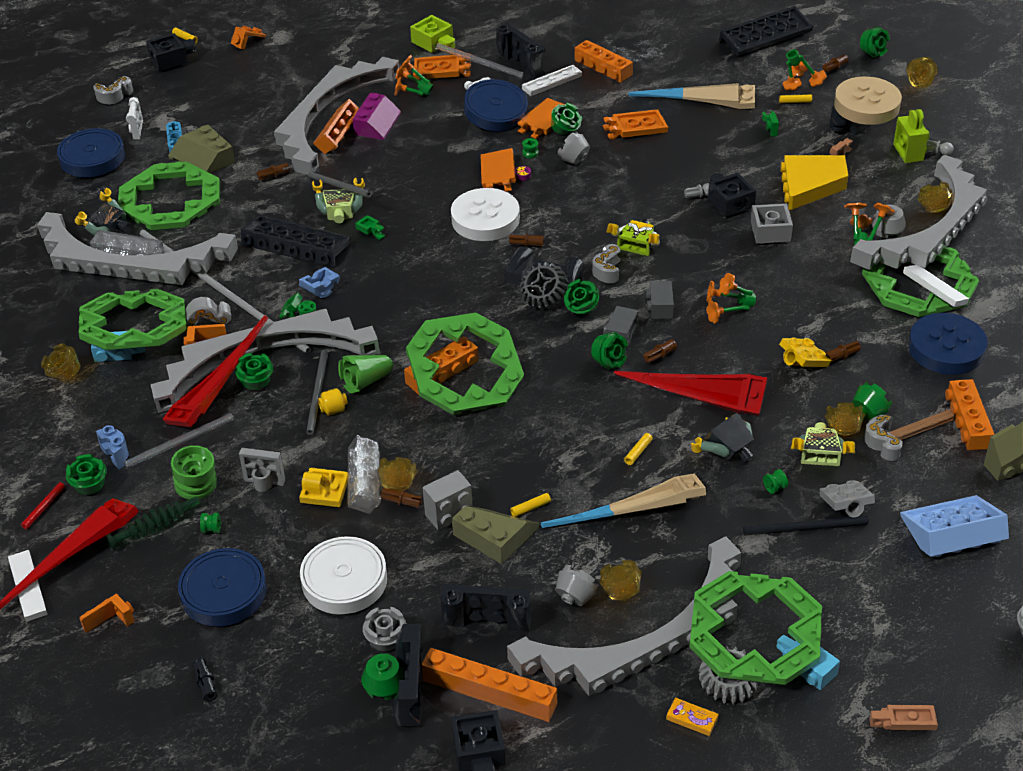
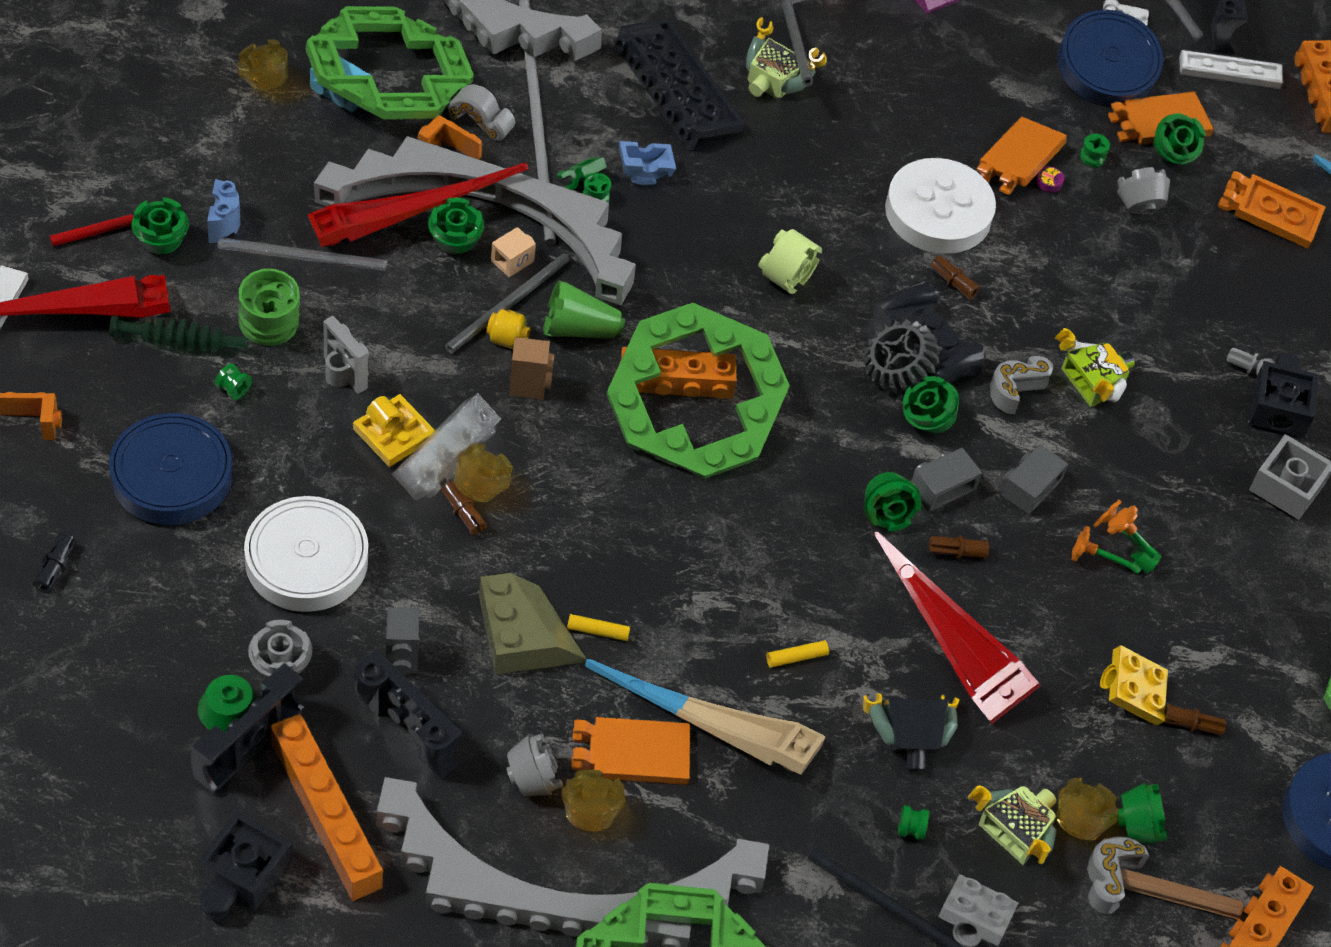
camera: 30 degrees right, 10 degrees up
green plate [355,215,385,240] -> none
light grey brick [423,470,473,530] -> none
none -> dark grey brick [386,607,419,675]
none -> light nougat brick [491,227,536,277]
none -> medium nougat brick [509,337,554,400]
none -> orange tile [571,717,690,785]
none -> yellowish green brick [758,229,822,294]

